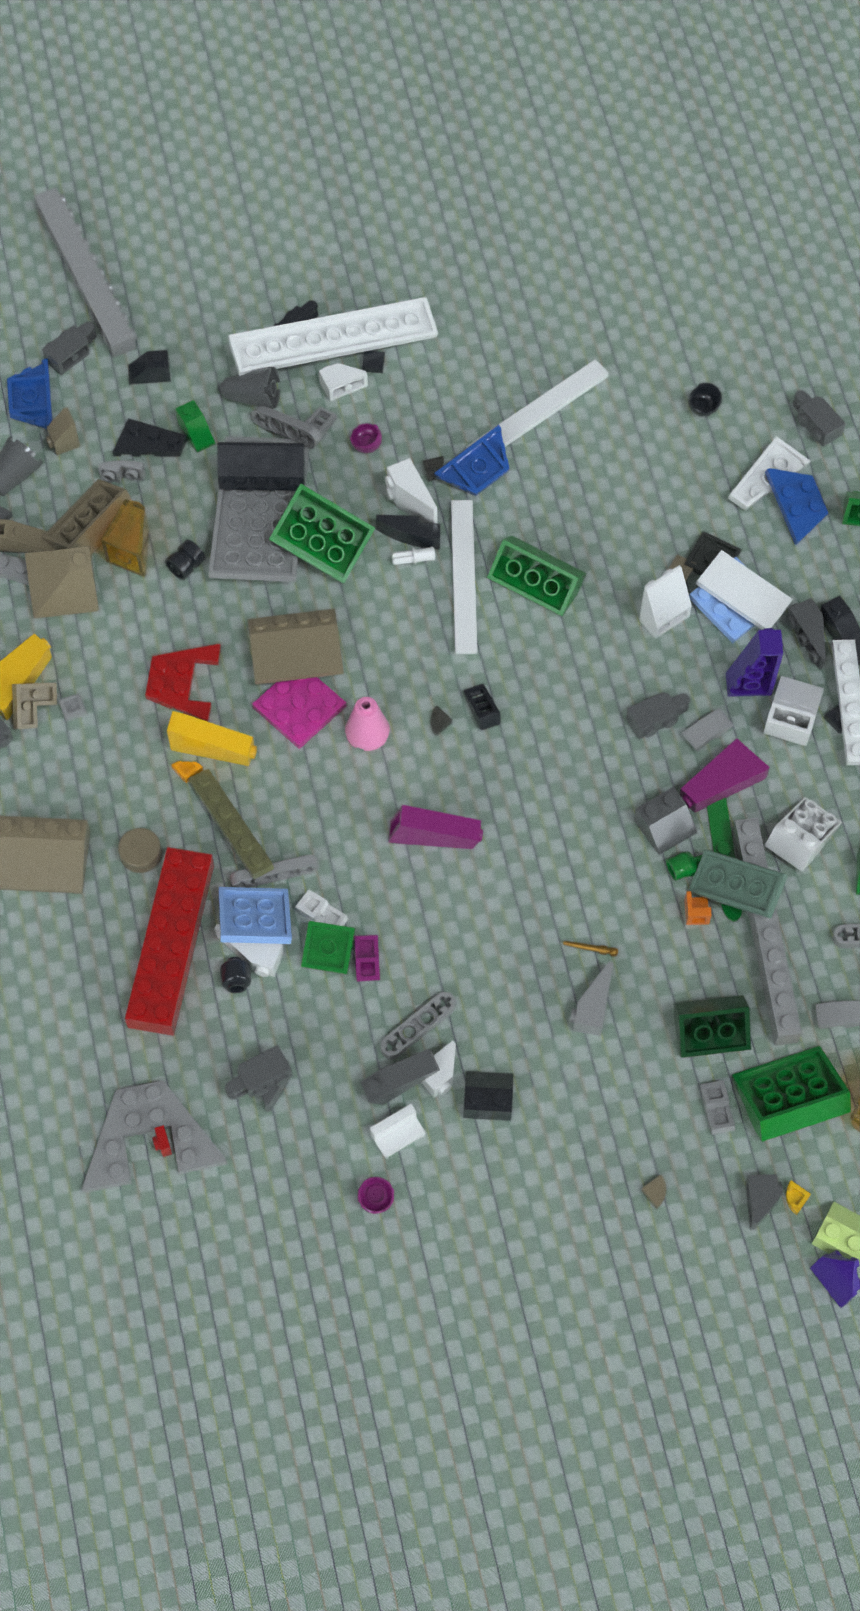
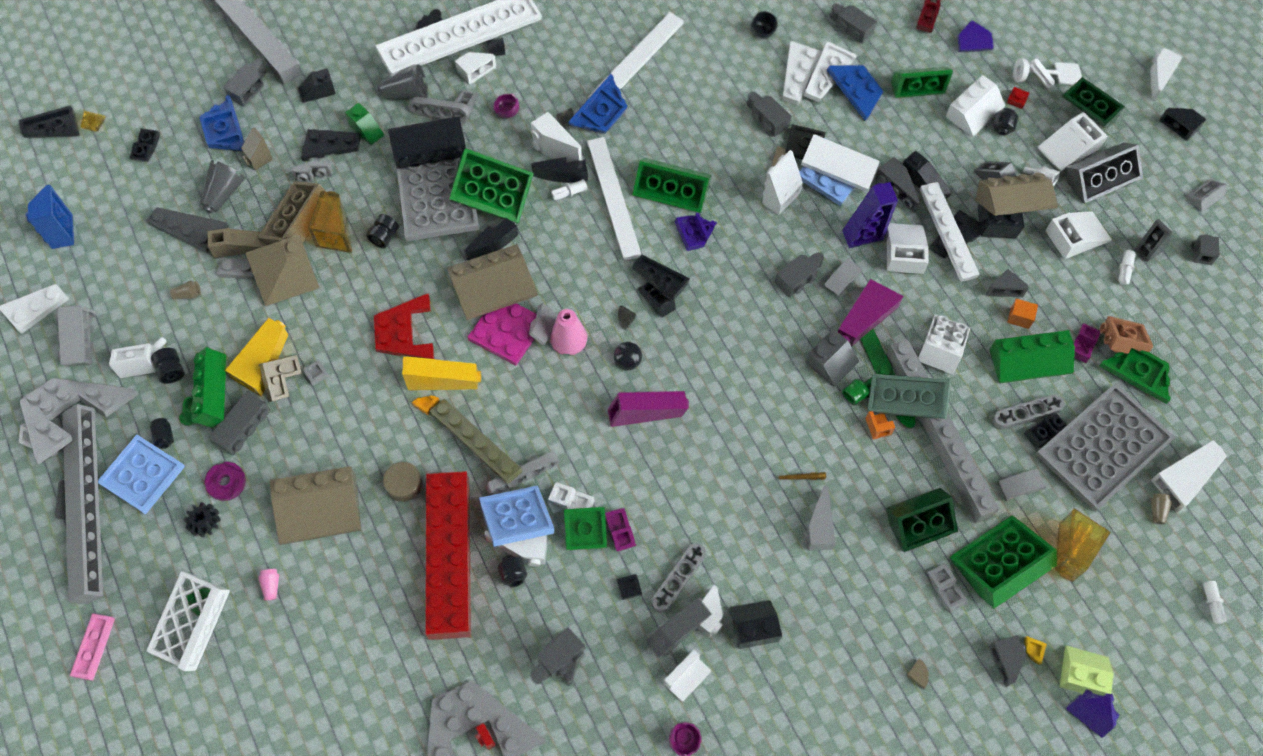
camera: 15 degrees left, 0 degrees up
none -> black slope [464,218,518,261]
none -> light grey slope [529,303,556,345]
none -> black hair [614,342,642,370]
none -> black tile [617,574,642,600]
none -> black wing [632,255,690,302]
none -> dark purple slope [674,212,717,251]
none -> dark grey hinge [747,91,792,137]
none -> white wing [782,41,822,105]

